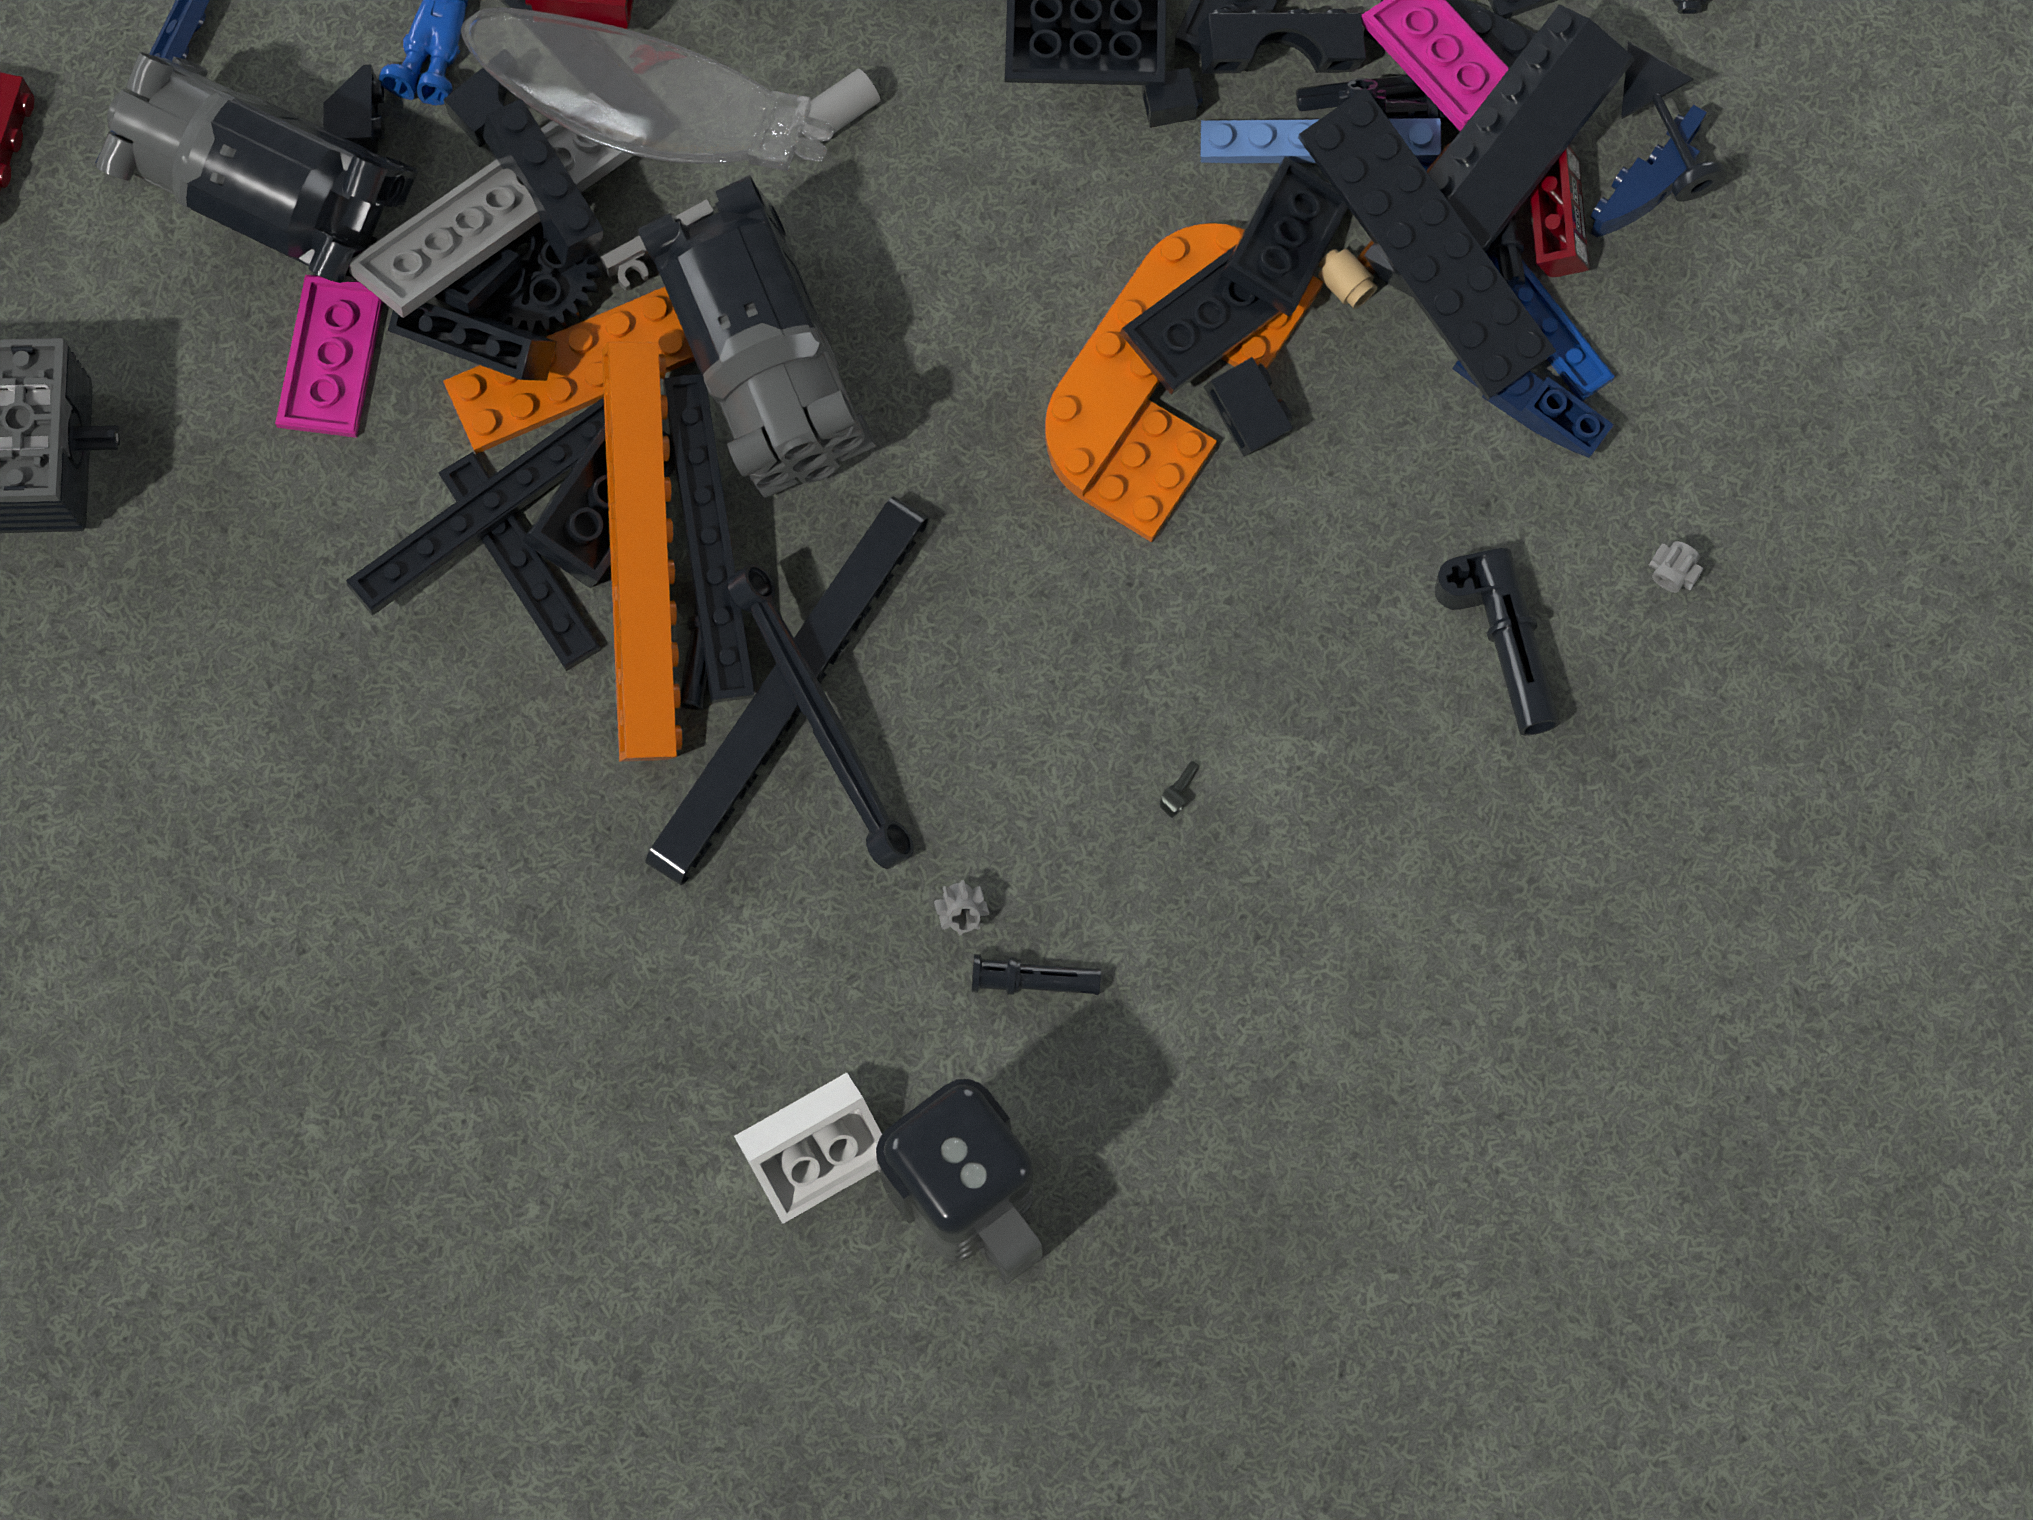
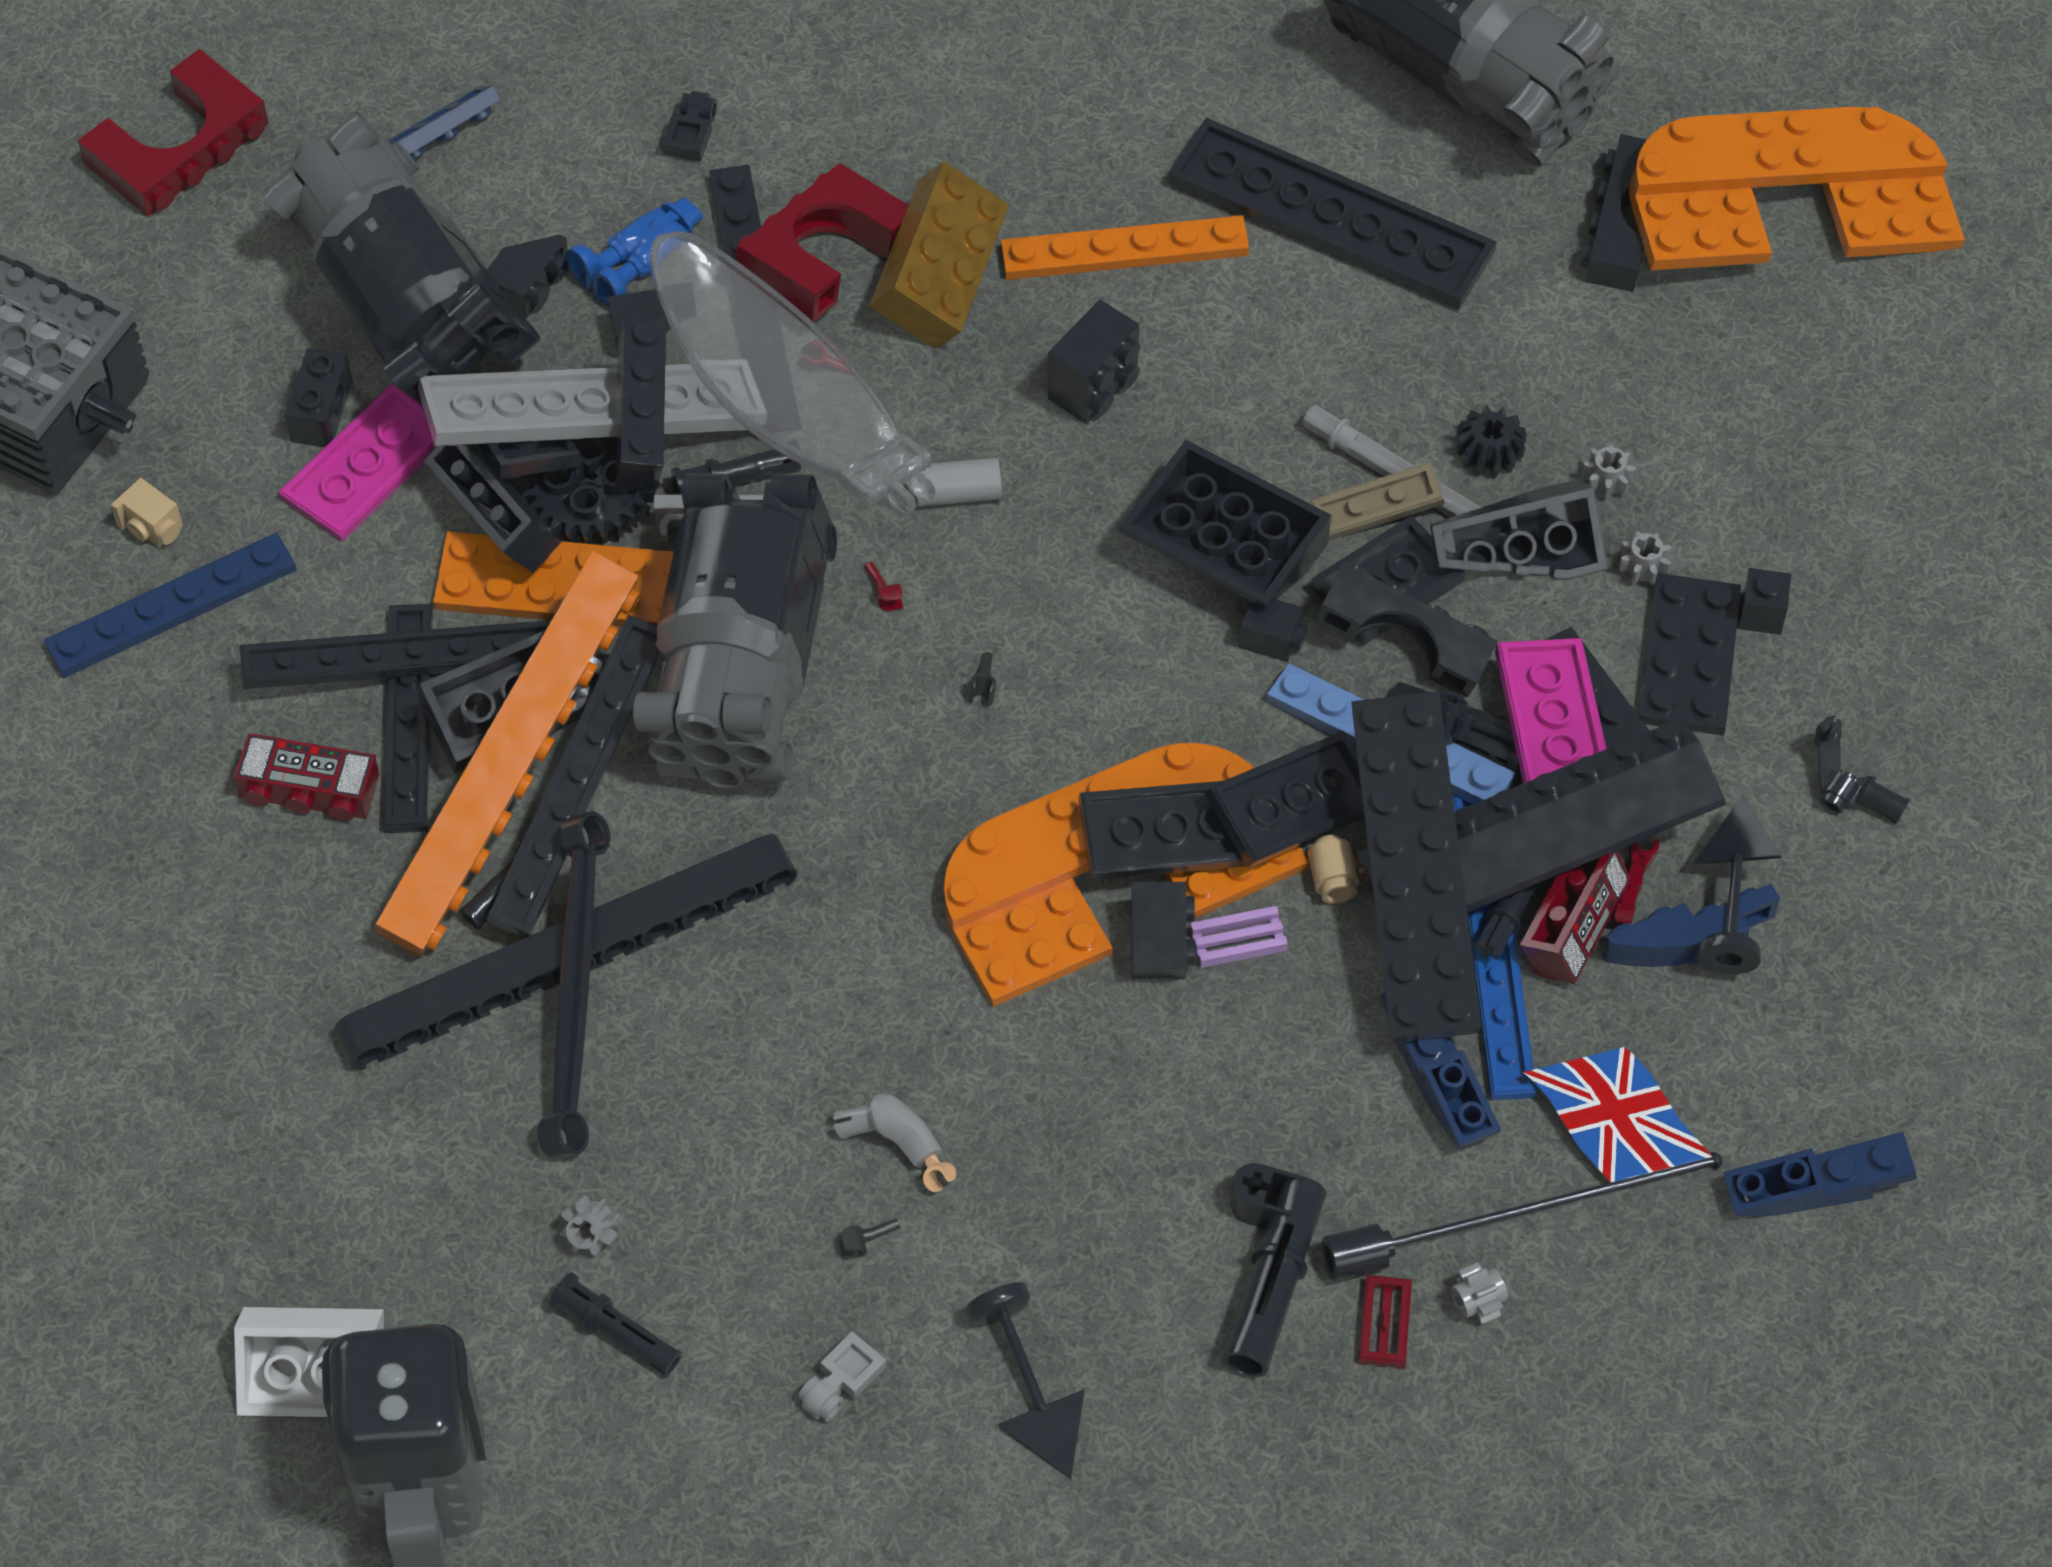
camera: 30 degrees right, 15 degrees down
none -> dark blue plate [44,532,297,679]
none -> tan brick [111,478,183,548]
none -> brick [234,733,380,821]
none -> black brick [285,348,353,448]
none -> black pin [671,444,801,495]
none -> light grey plate [798,1331,887,1422]
none -> light grey arm [834,1094,956,1192]
none -> dark red hand [864,562,903,611]
none -> black piece [966,1282,1085,1479]
none -> pearl dark grey hand [968,652,997,706]
none -> lavender tile [1190,906,1288,968]
none -> flag [1322,1047,1723,1281]
none -> dark red tile [1358,1275,1412,1370]
none -> dark red piece [1612,839,1660,930]
none -> dark blue slope [1723,1131,1917,1217]

